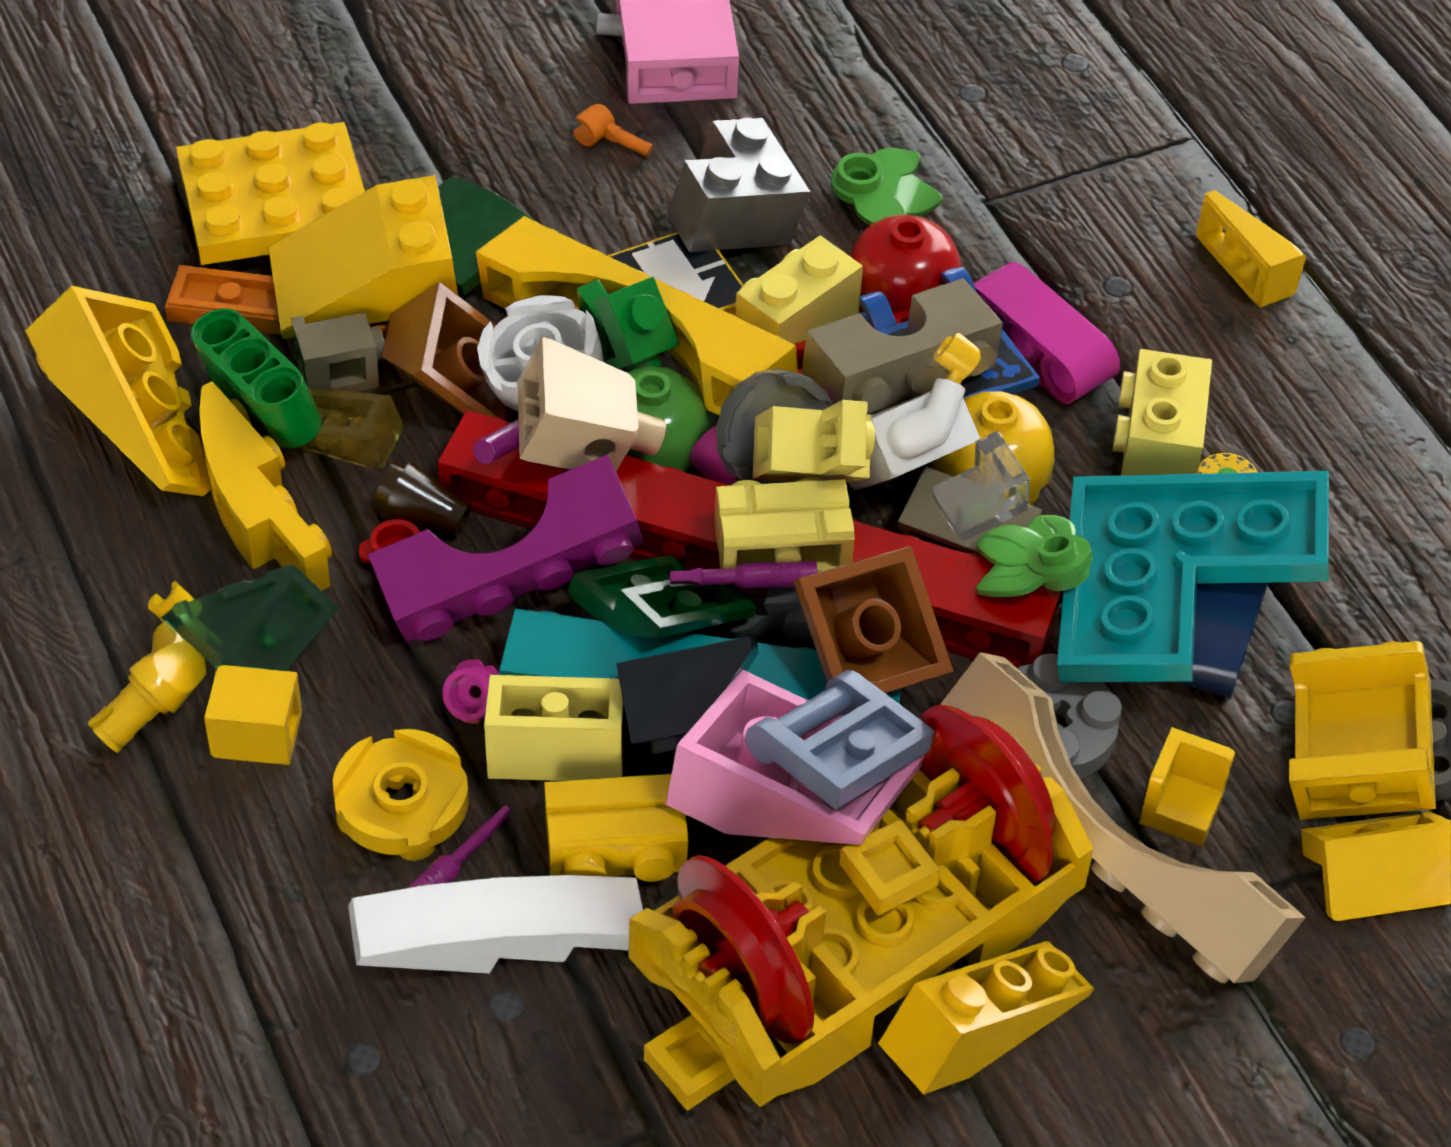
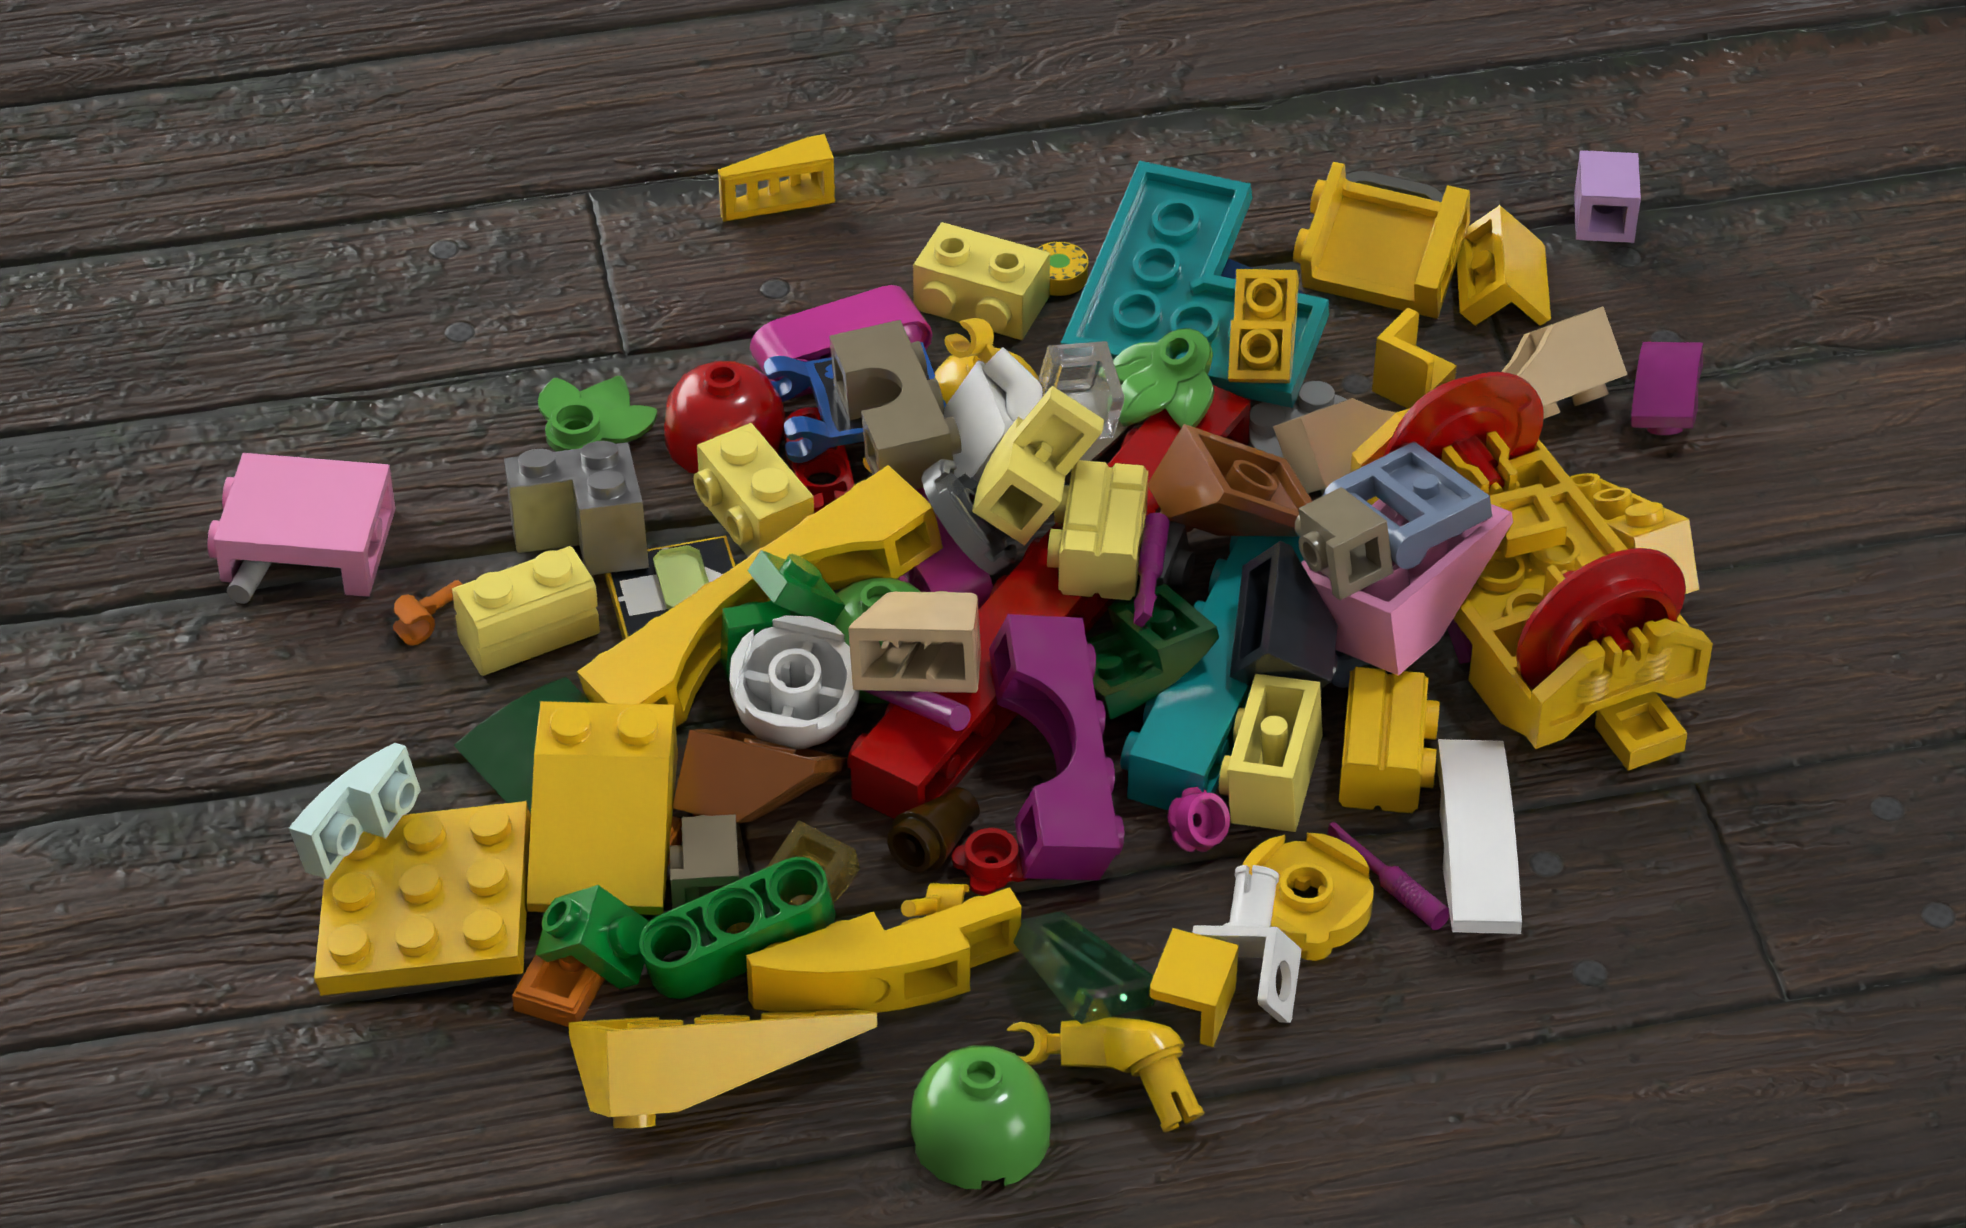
camera: 75 degrees left, 5 degrees down
none -> light aqua slope [289,743,421,880]
none -> light yellow brick [452,546,600,676]
none -> green bracket [536,885,649,989]
none -> yellowish green piece [653,545,709,610]
none -> yellow hand [901,883,969,917]
none -> bright green cylinder [911,1046,1050,1189]
none -> white bracket [1192,865,1302,1023]
none -> yellow slope [1228,269,1299,383]
none -> dark tan brick [1295,487,1393,600]
none -> magenta slope [1631,342,1703,435]

